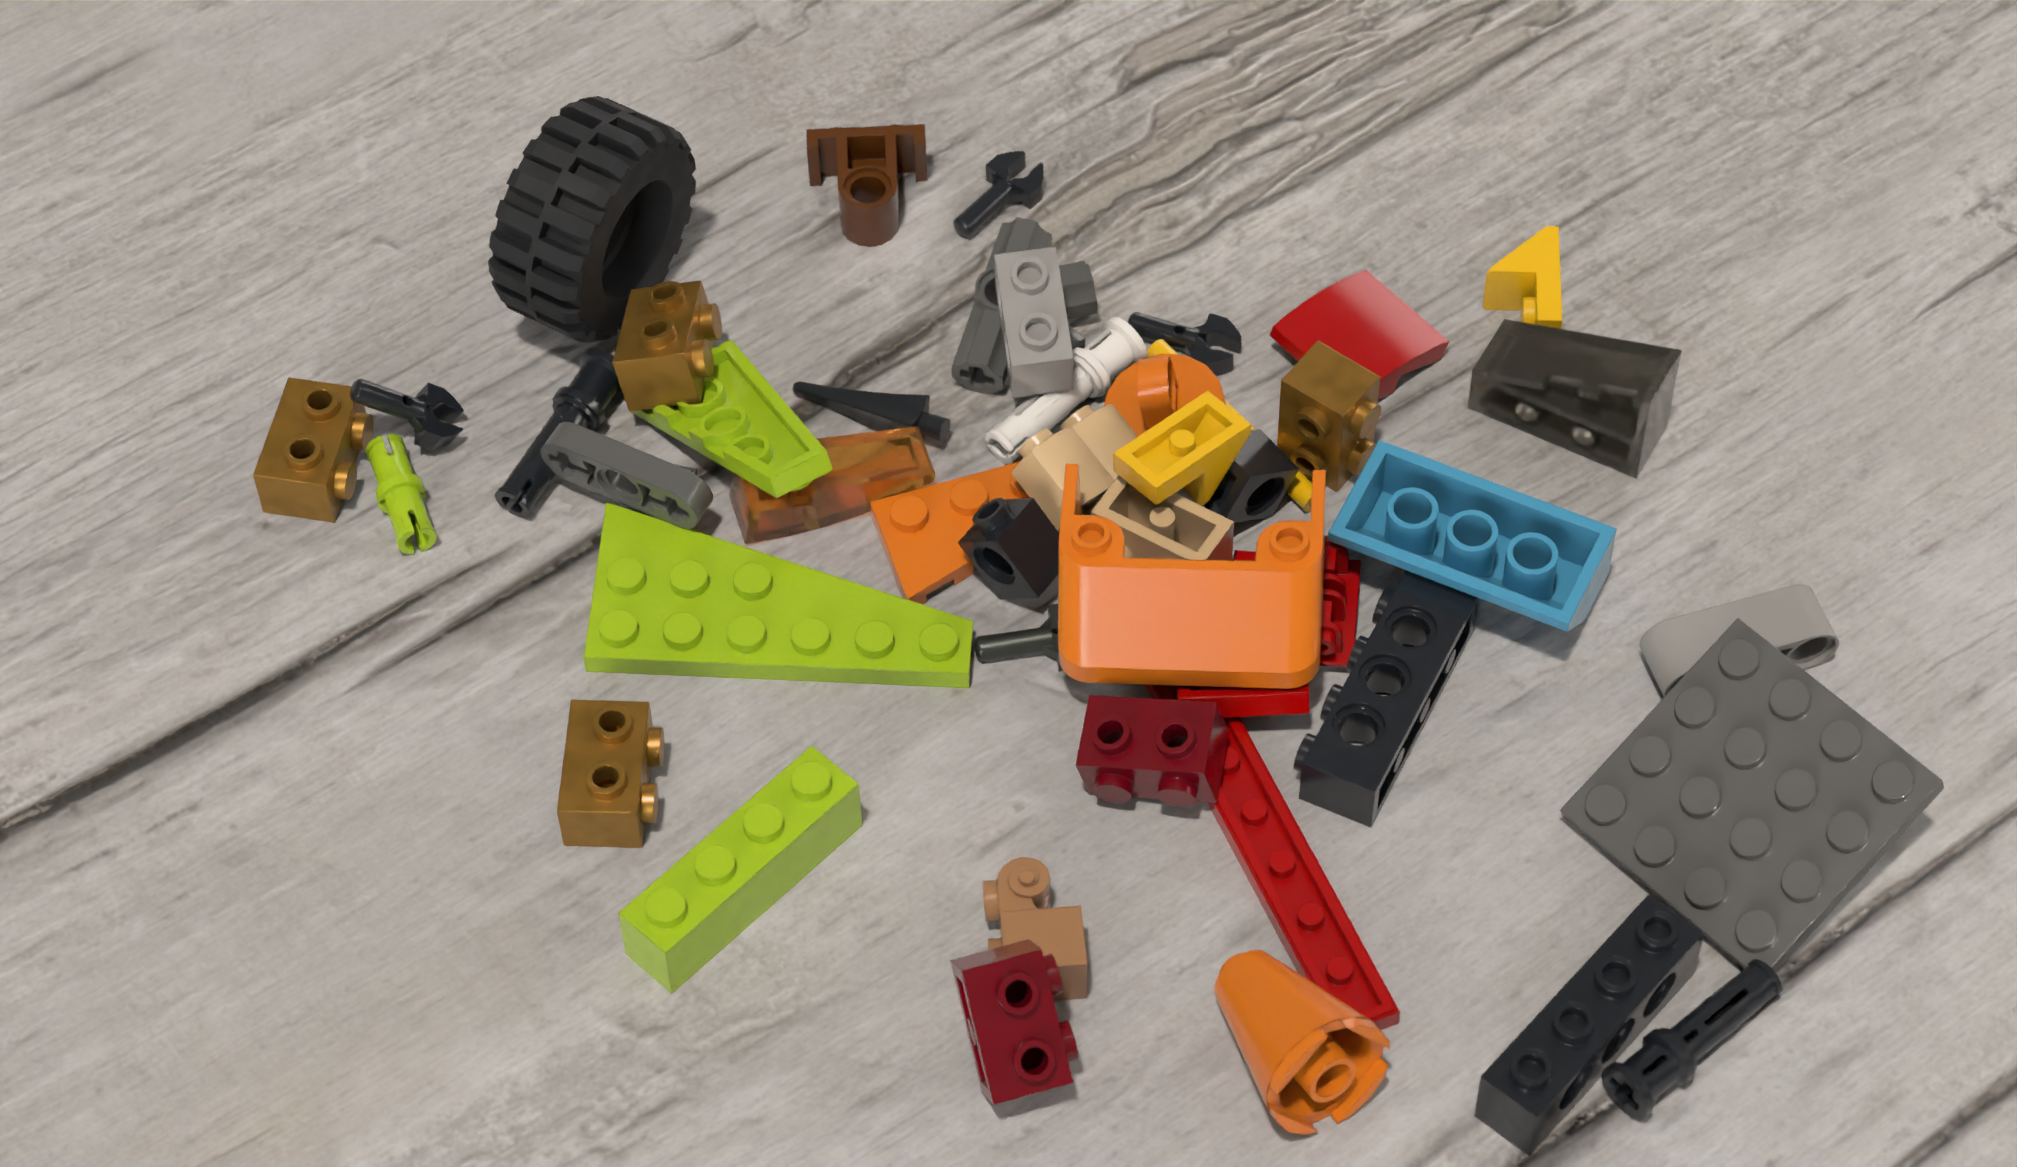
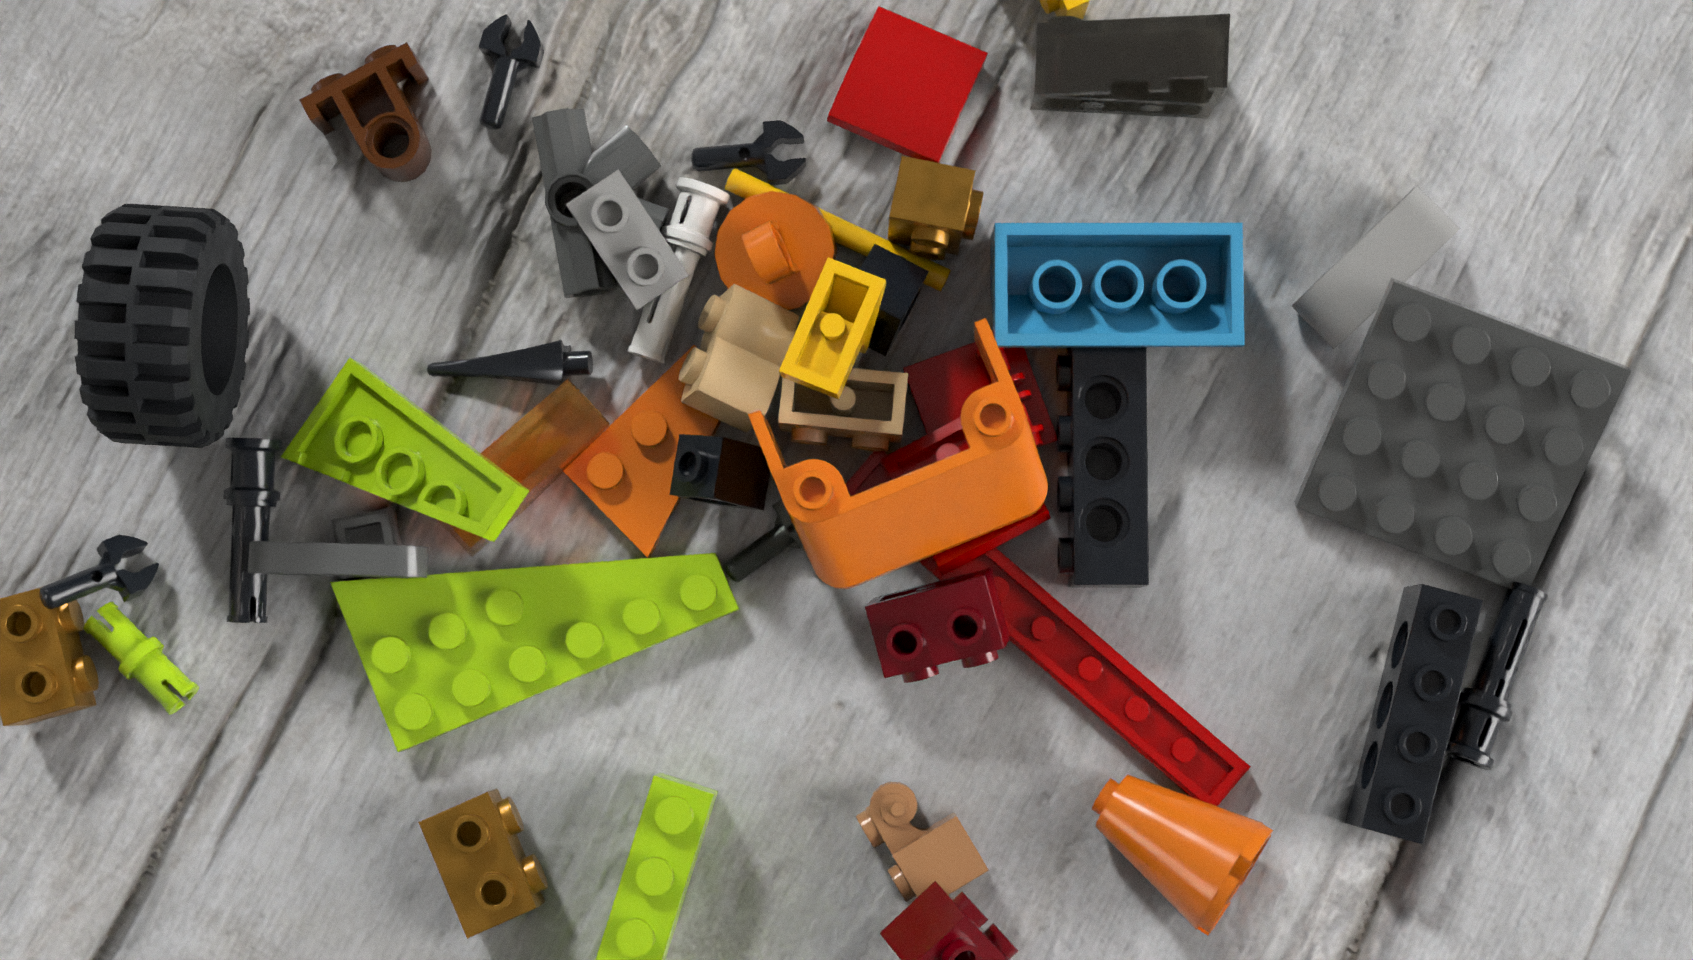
camera: 25 degrees left, 30 degrees up
pearl gold brick [612,280,722,412] -> none

